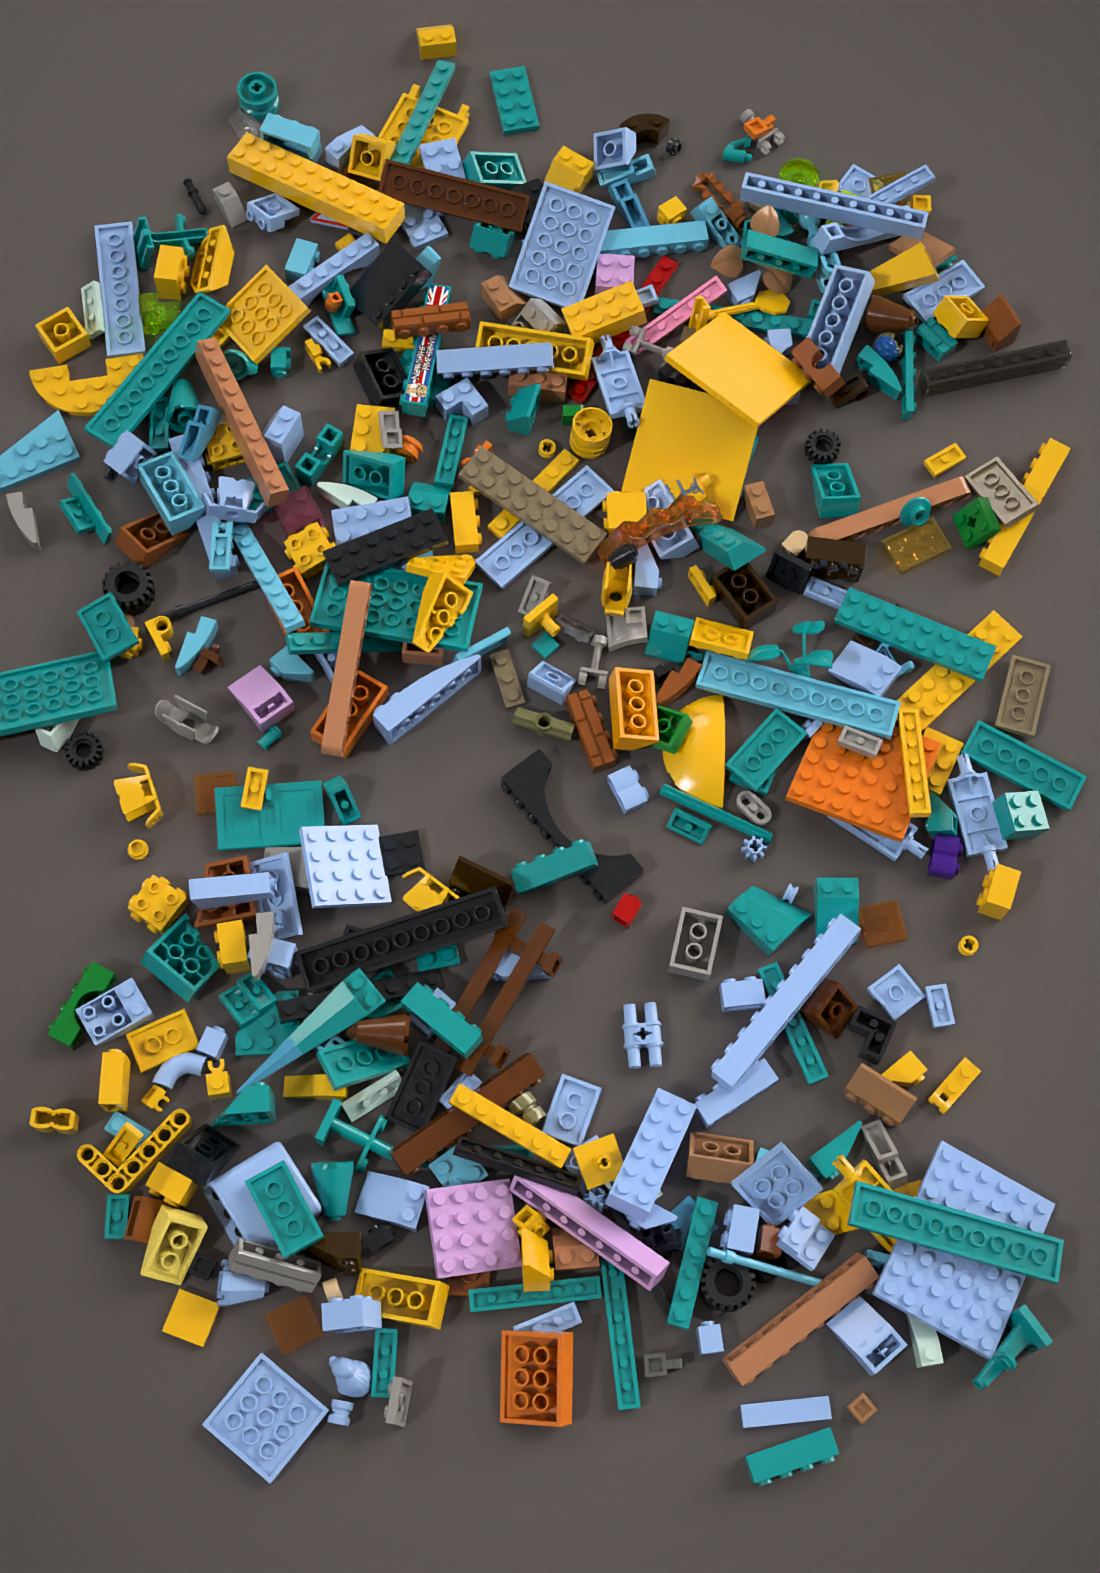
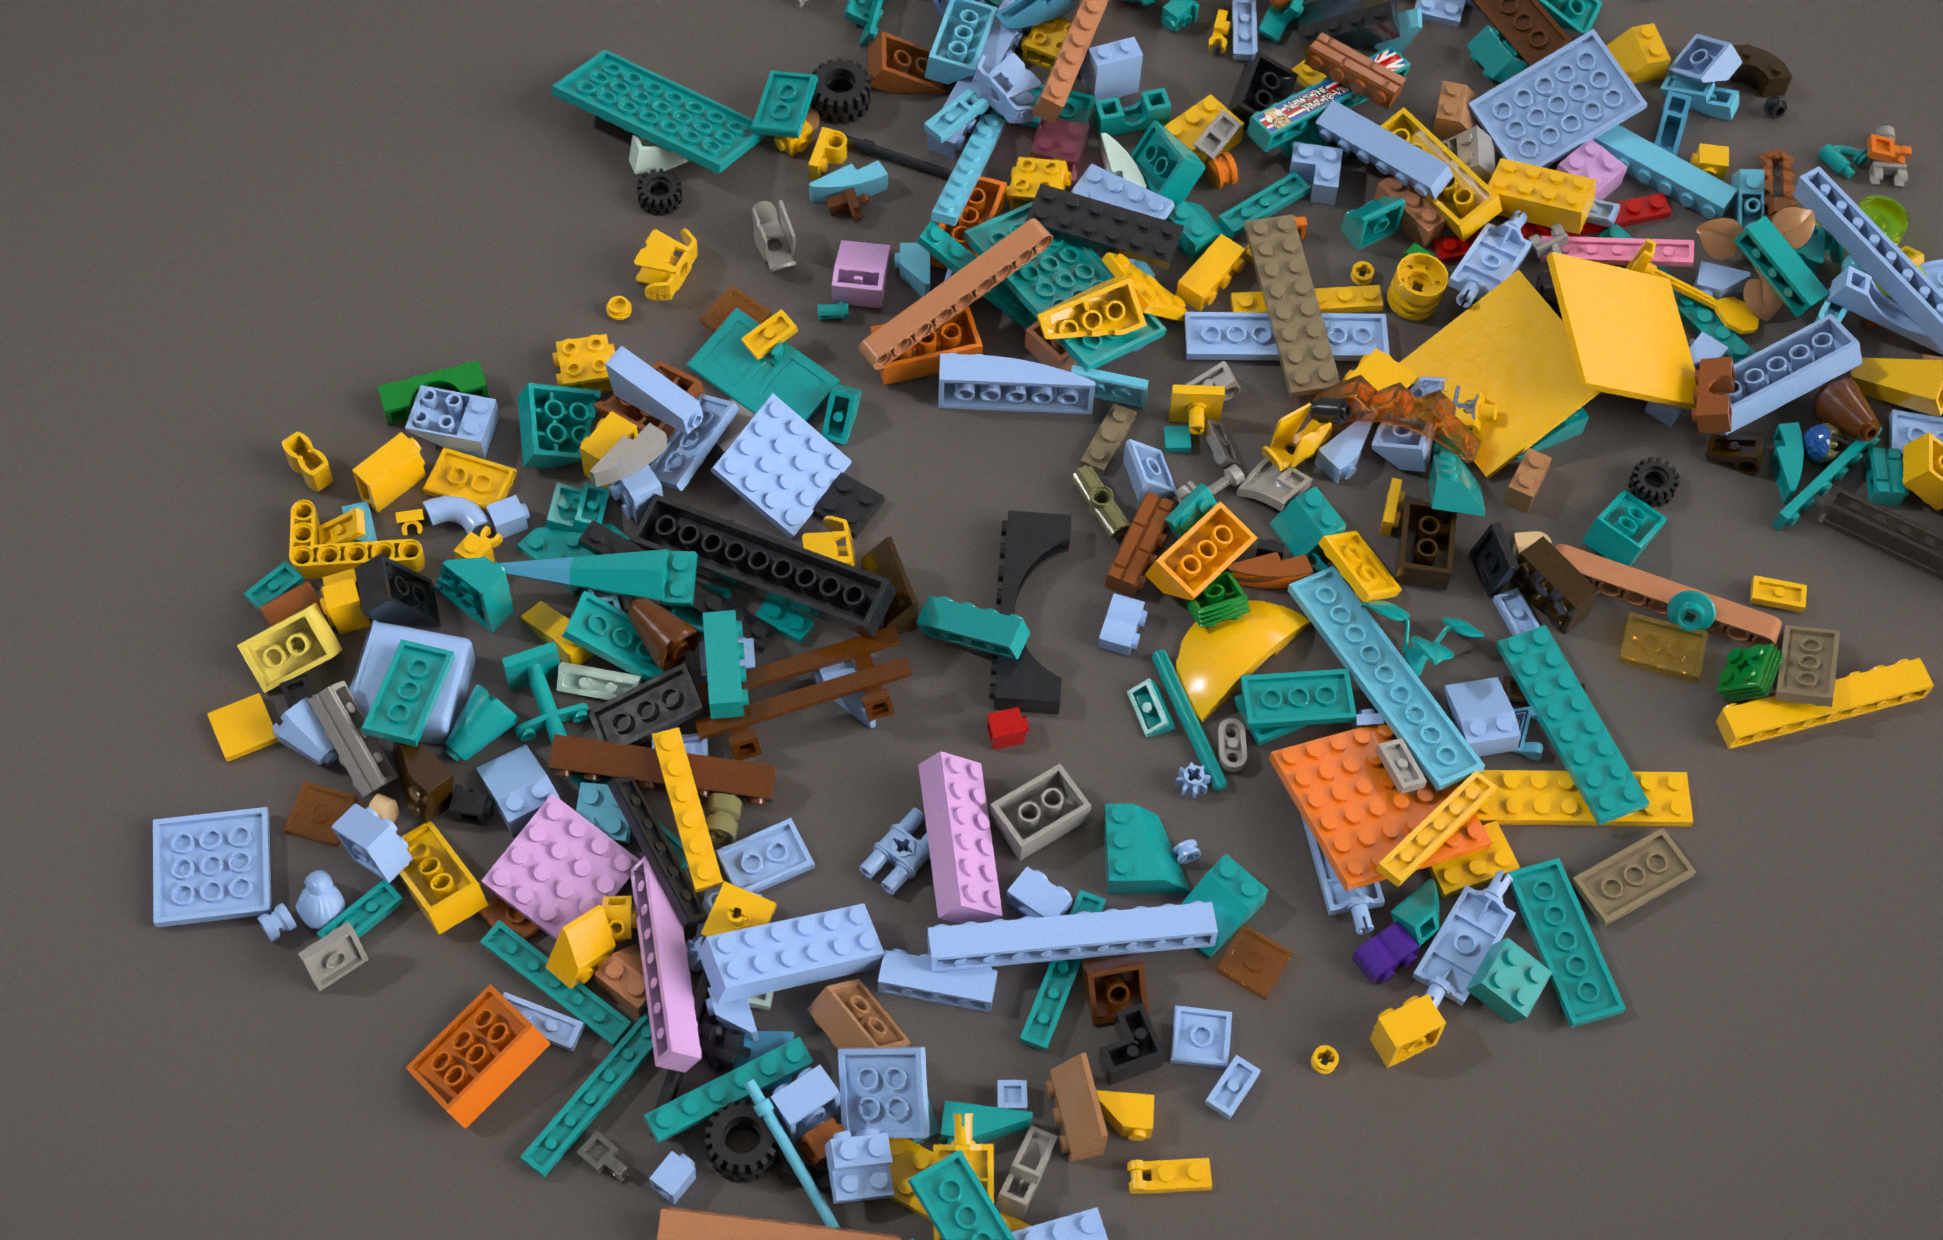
camera: 45 degrees right, 10 degrees down
none -> lavender brick [918,751,1003,924]
none -> light blue plate [997,1080,1027,1112]
none -> teal plate [1165,483,1217,539]

